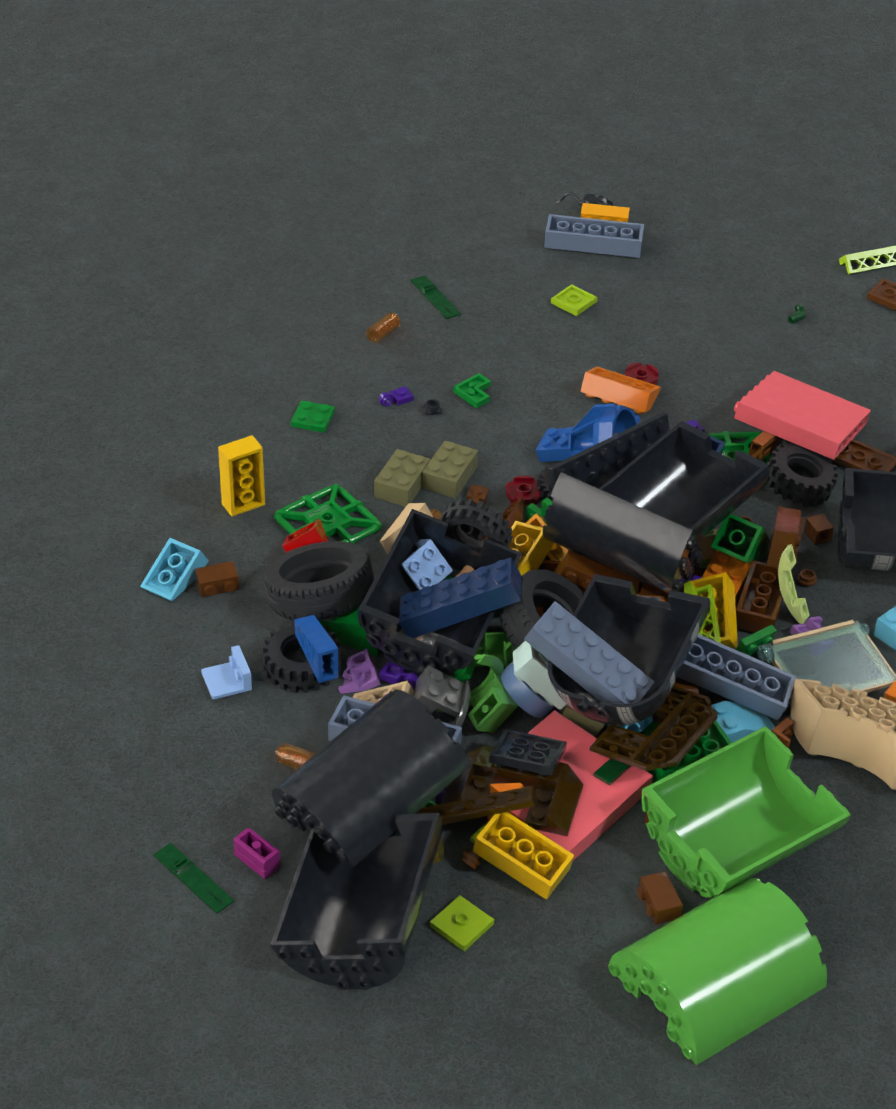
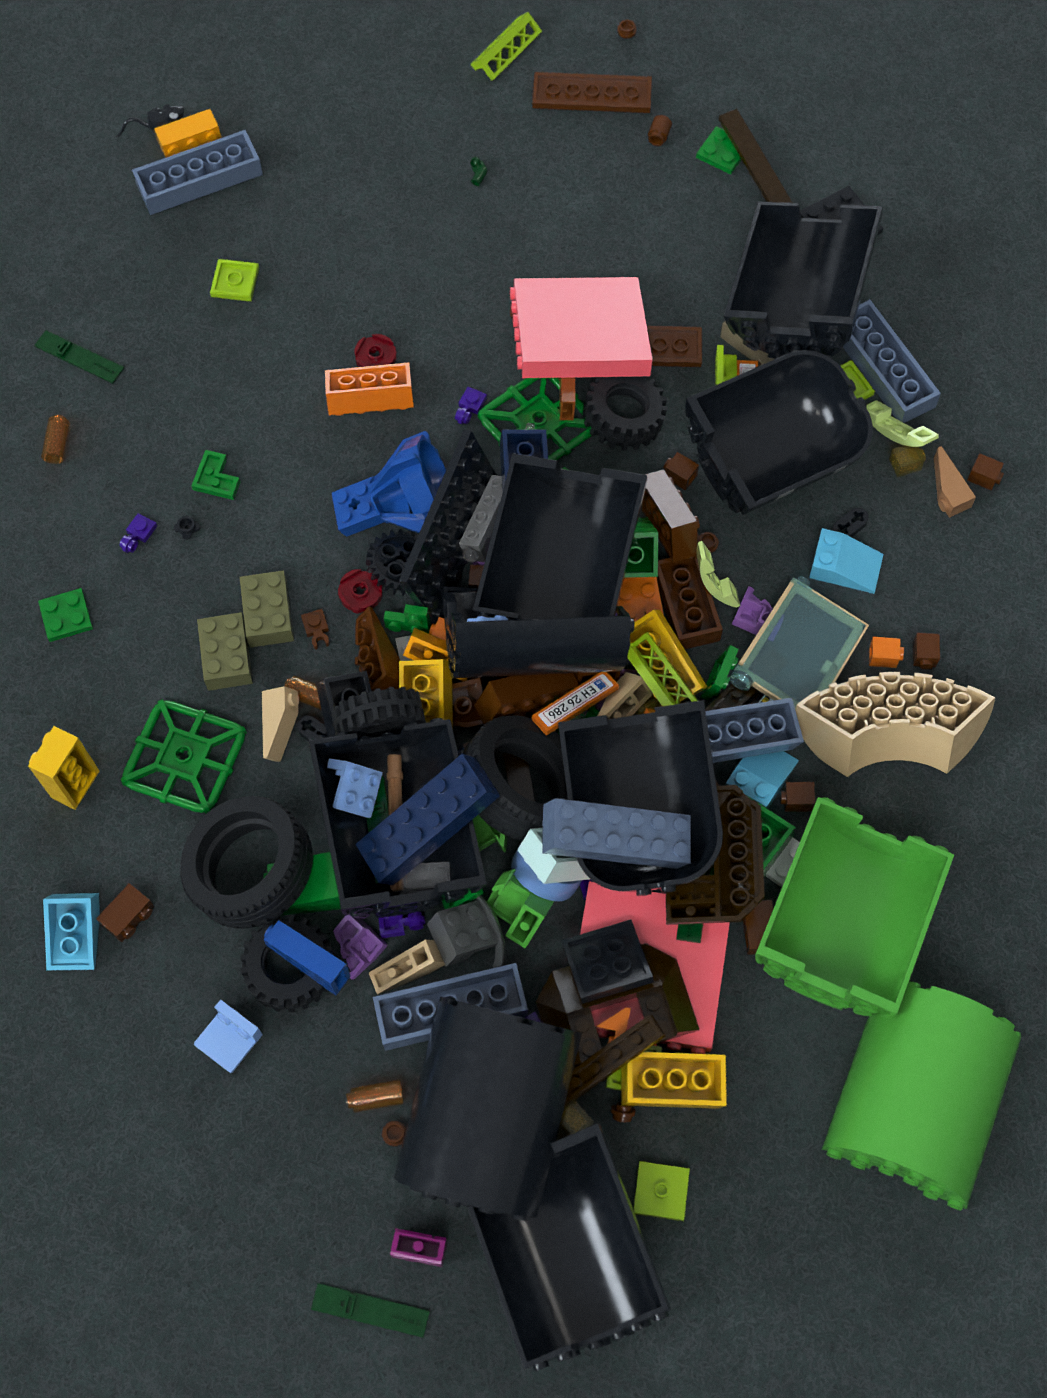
camera: 30 degrees left, 25 degrees up
red slope [282,519,328,553] -> none
reddish brown brick [637,871,683,925] -> none
dark orange bracket [771,718,794,748] -> none

